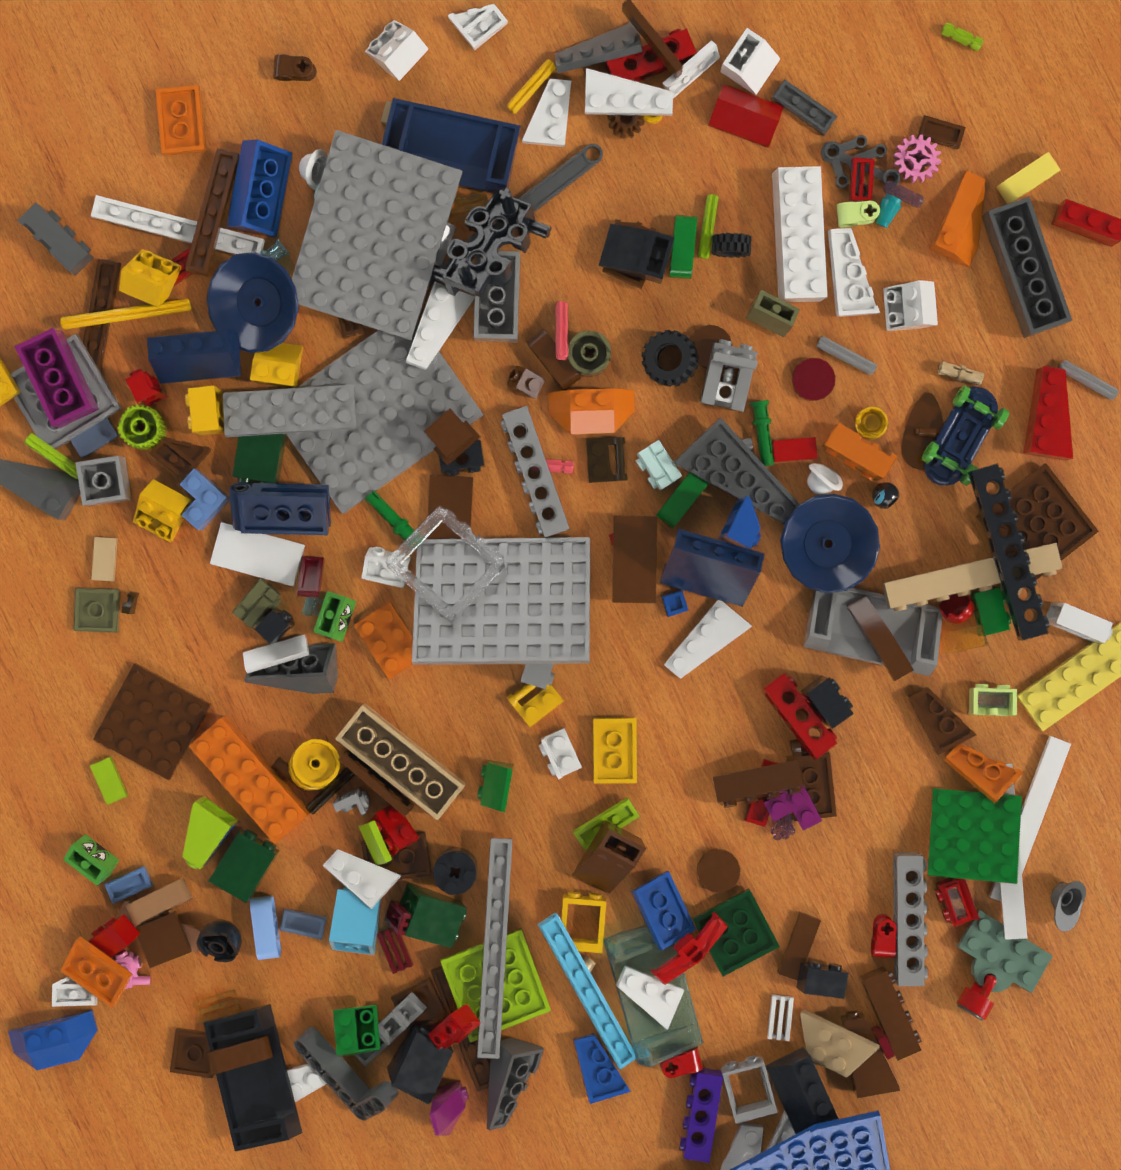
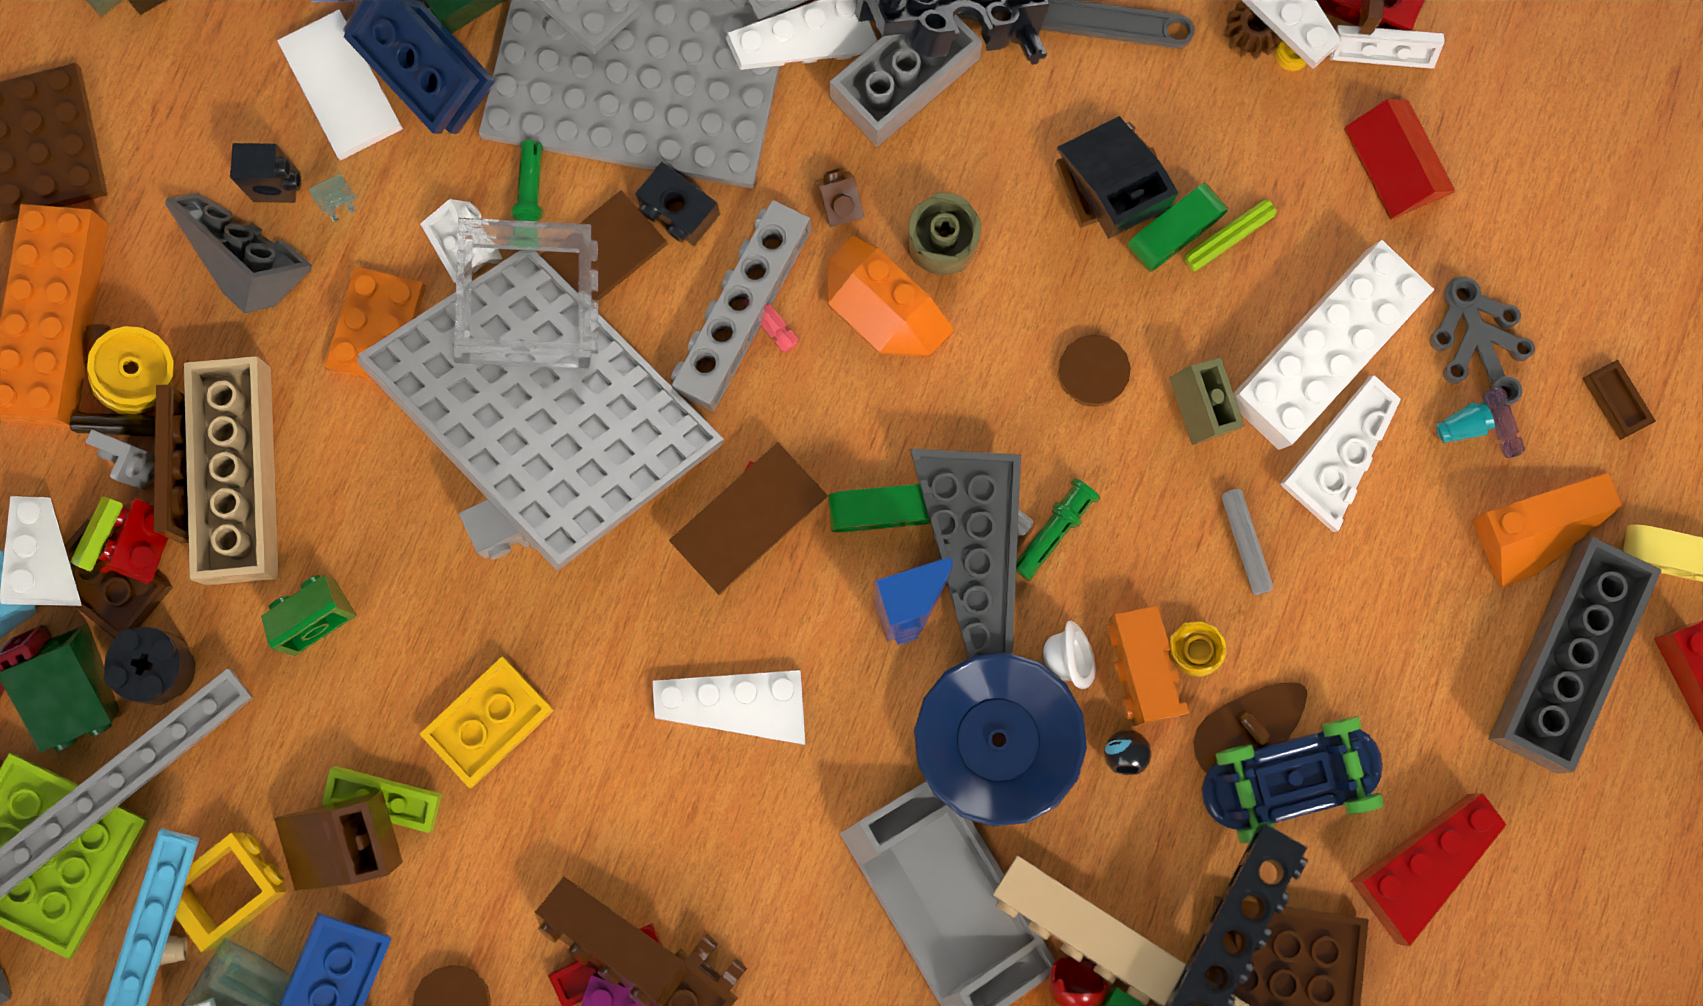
camera: 45 degrees right, 10 degrees down
olive brick [232,579,282,629] -> none
white tile [243,634,310,674] -> none
dark red tile [297,556,325,597] -> none
bright green brick [313,591,357,642] -> none
reddish brown plate [424,408,481,465] -> none
yellow plate [506,684,564,727] -> none
reddish brown beam [526,329,581,391] -> none
white bracket [539,728,582,779] -> none
coral axle [555,301,568,360] -> none
dark brown plate [586,437,628,483] -> none
light aqua brick [635,440,682,491] -> none
black tyre [641,330,699,387] -> none
dark blue panel [660,529,765,607] -> none
blue tile [661,590,688,617] -> none
light grey brick [700,339,758,412] -> none
black tyre [712,233,752,258] -> none
white slope [720,28,780,96] -> none
red brick [762,673,838,761] -> none
dark grey tile [771,79,837,135] -> none
red tile [772,437,818,463] -> none
dark red tile [792,358,836,401] -> none
black brick [801,675,854,729] -> none
yellowish green piece [837,201,880,228] -> none
reddish brown slope [847,595,914,681] -> none
red tile [849,157,875,202] -> none
white slope [883,280,938,331] -> none
bright pink gear [893,135,941,183] -> none
tan pin [938,361,984,386] -> none
light grey axle [1059,360,1119,400] -> none

